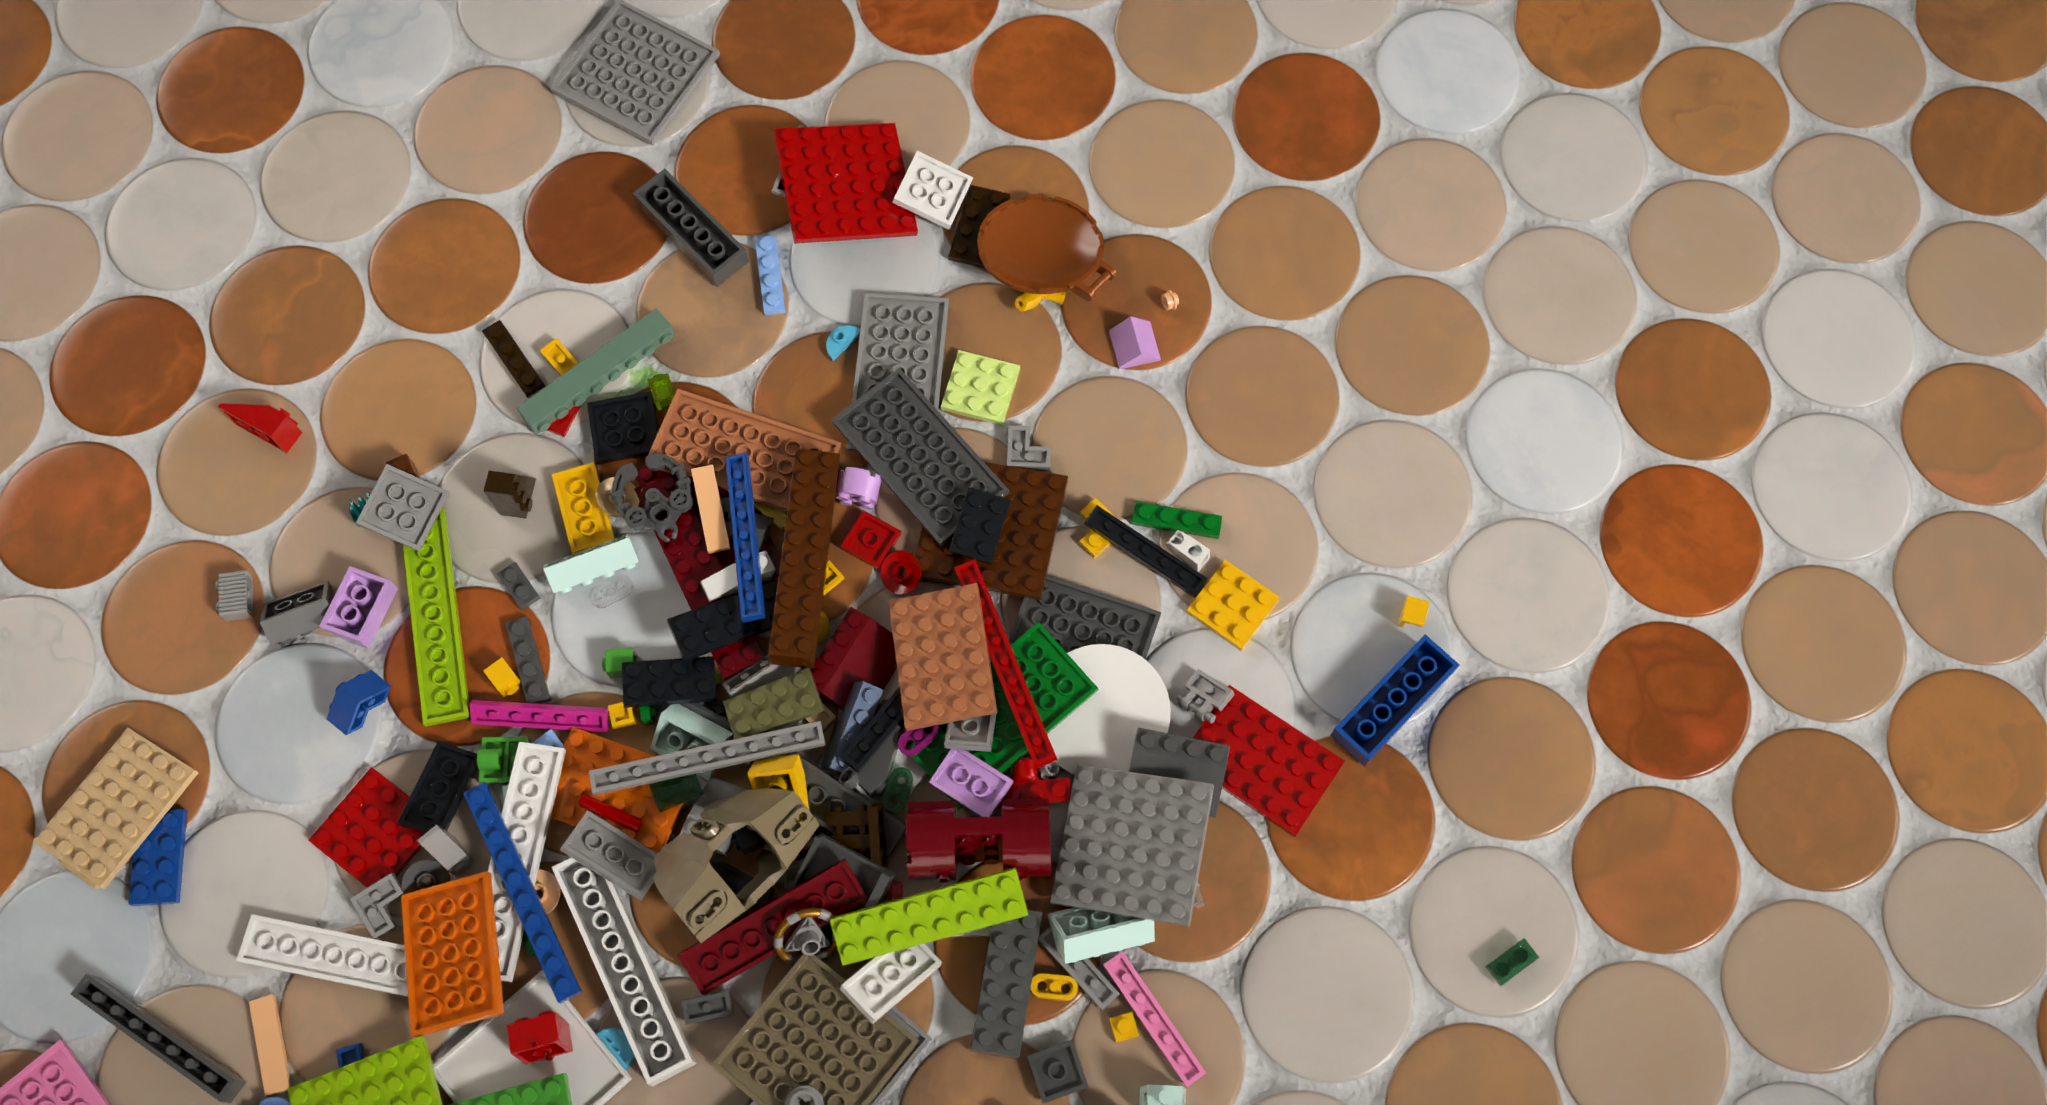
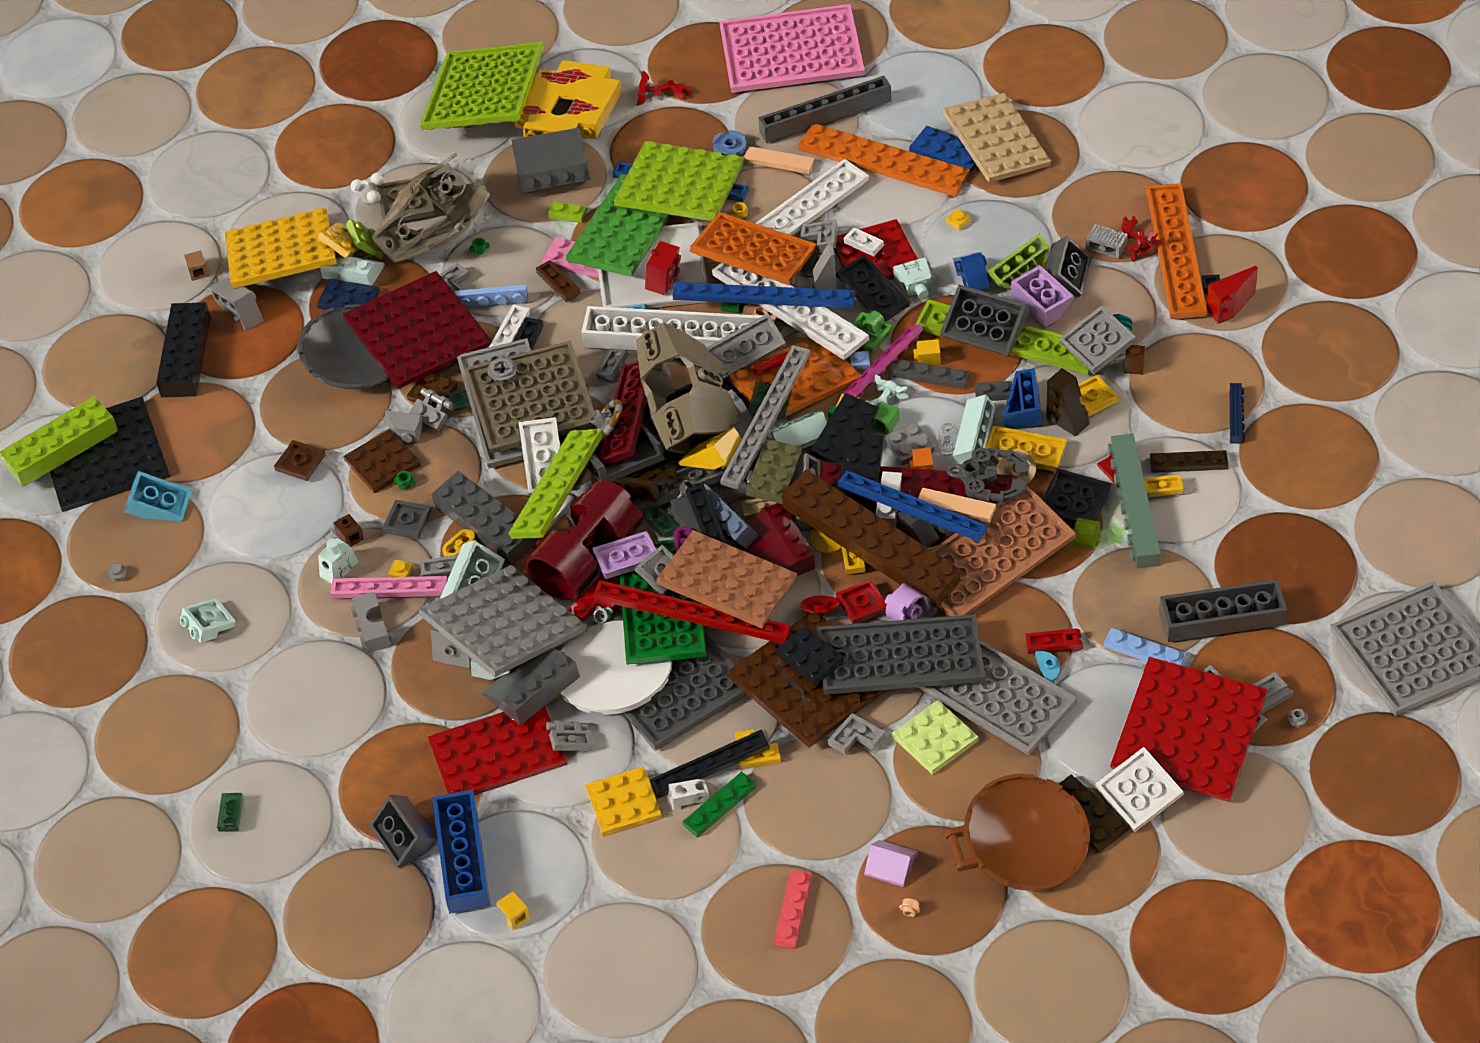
camera: 130 degrees right, 20 degrees down
none -> light grey arch [350,591,391,653]
none -> dark grey slope [369,795,437,868]
none -> yellow plate [731,202,748,218]
none -> coral plate [774,870,812,949]
none -> orange plate [798,124,970,197]
none -> white plate [844,227,884,257]
none -> light aqua piece [866,375,909,425]
none -> light grey plate [885,422,935,466]
none -> light aqua torso [893,257,932,299]
none -> orange brick [909,447,933,470]
none -> dark grey slope [940,284,1030,356]
none -> yellow plate [946,208,971,231]
none -> lime wedge [987,233,1050,290]
none -> blue wedge [1002,368,1043,429]
none -> red plate [1025,628,1084,654]
none -> yellow plate [1079,374,1119,417]
none -> red piece [1121,215,1164,262]
none -> orange plate [1146,183,1207,319]
none -> black plate [1201,274,1220,293]
none -> dark blue piece [1229,383,1245,444]
none -> light grey plate [1253,672,1293,714]
none -> light grey plate [1288,708,1308,728]

